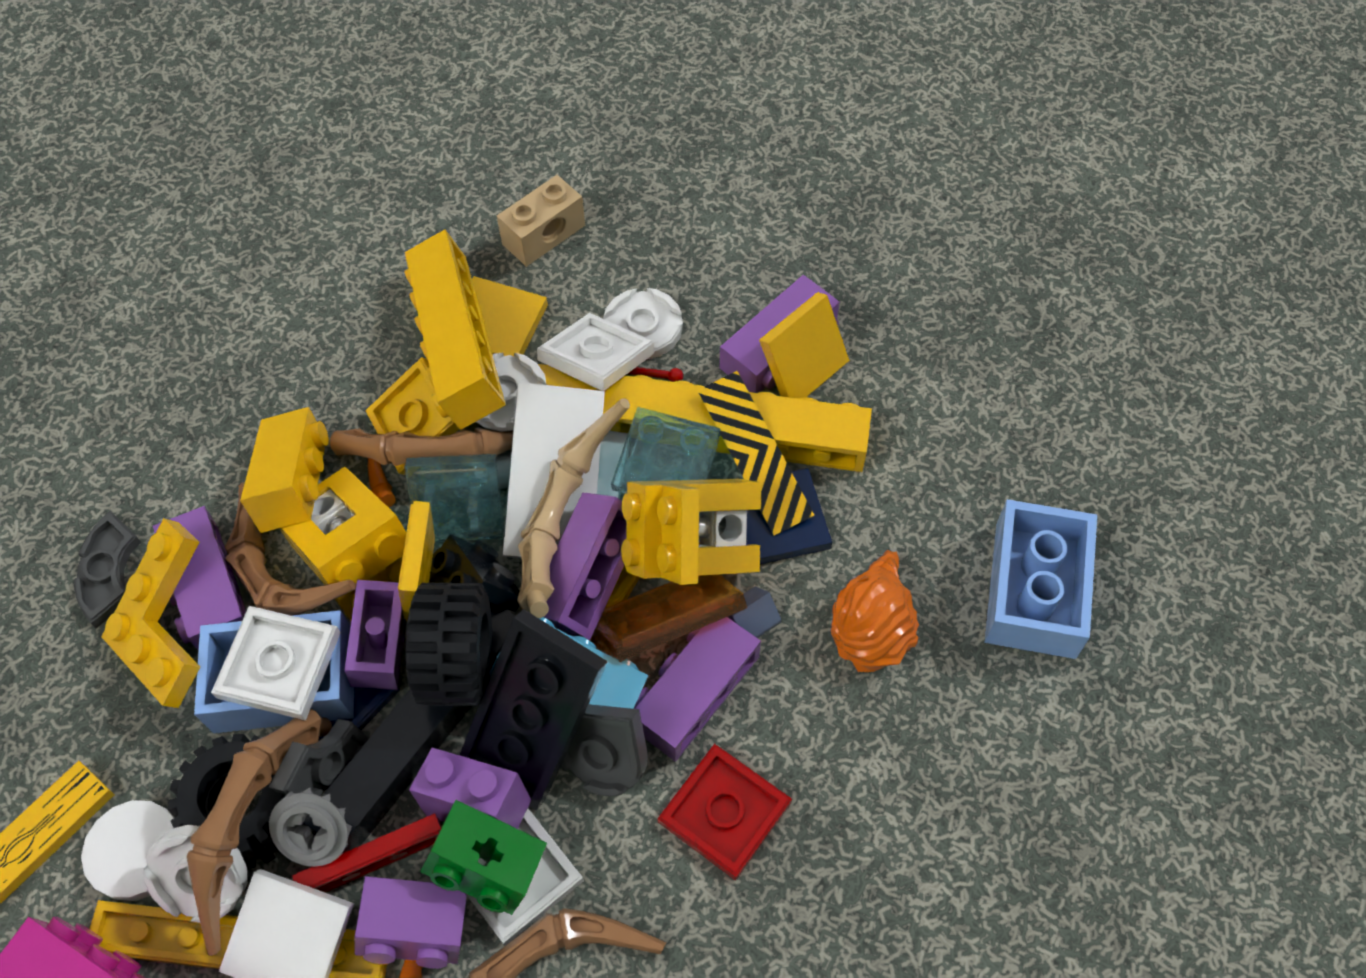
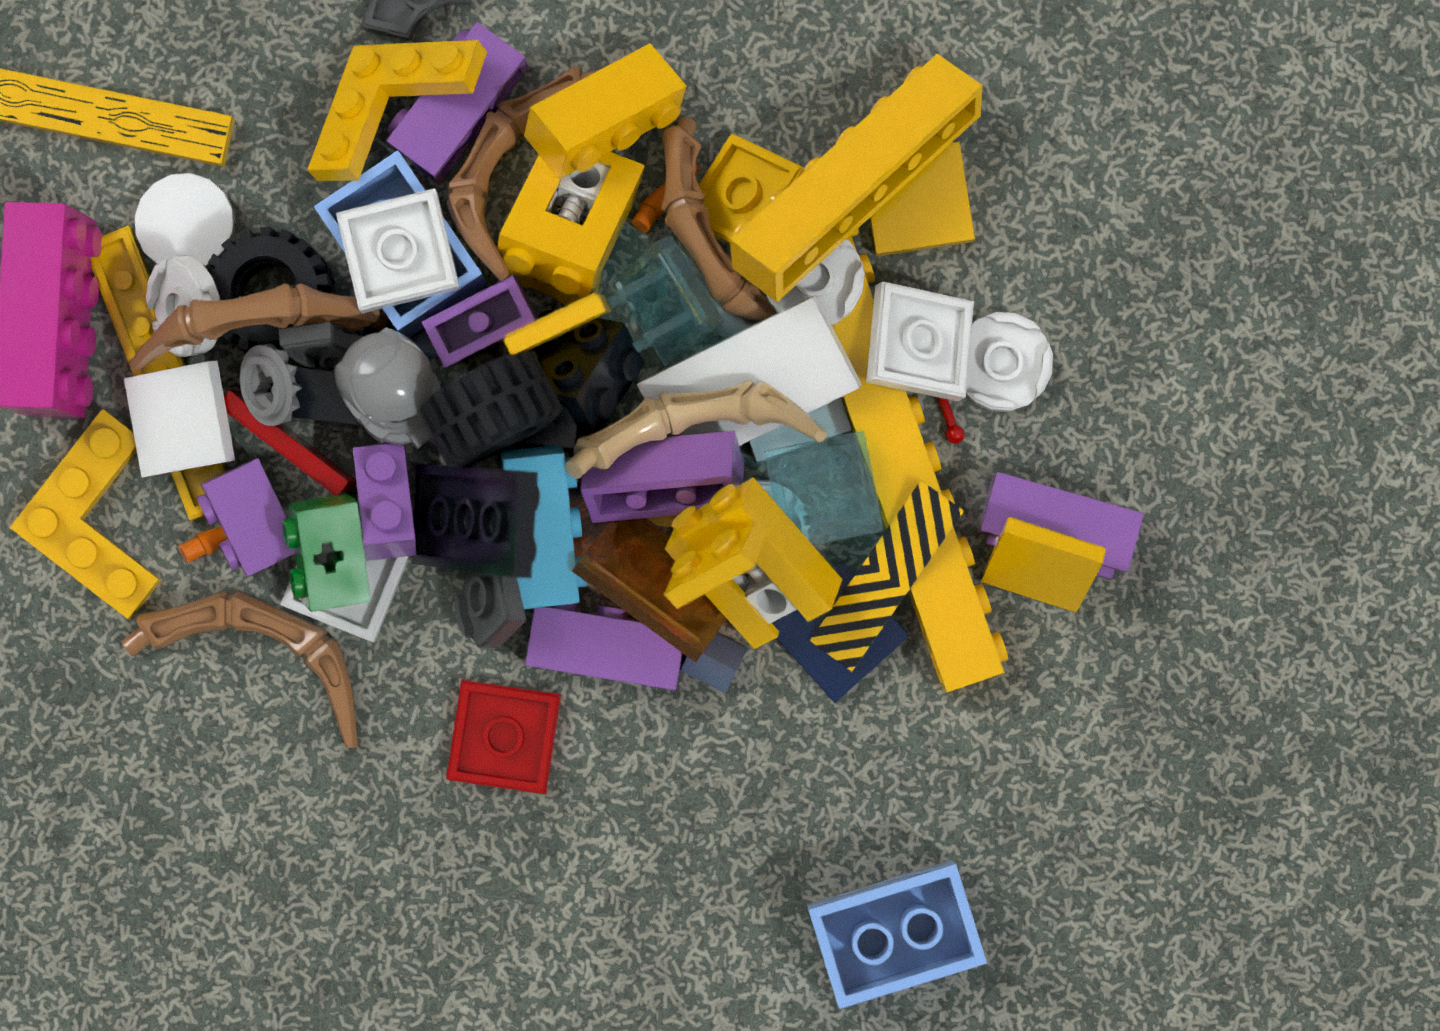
camera: 65 degrees right, 25 degrees up
tan brick [497,175,585,267] -> none
orange hair [831,550,919,672] -> none
none -> light grey helmet [335,327,441,449]

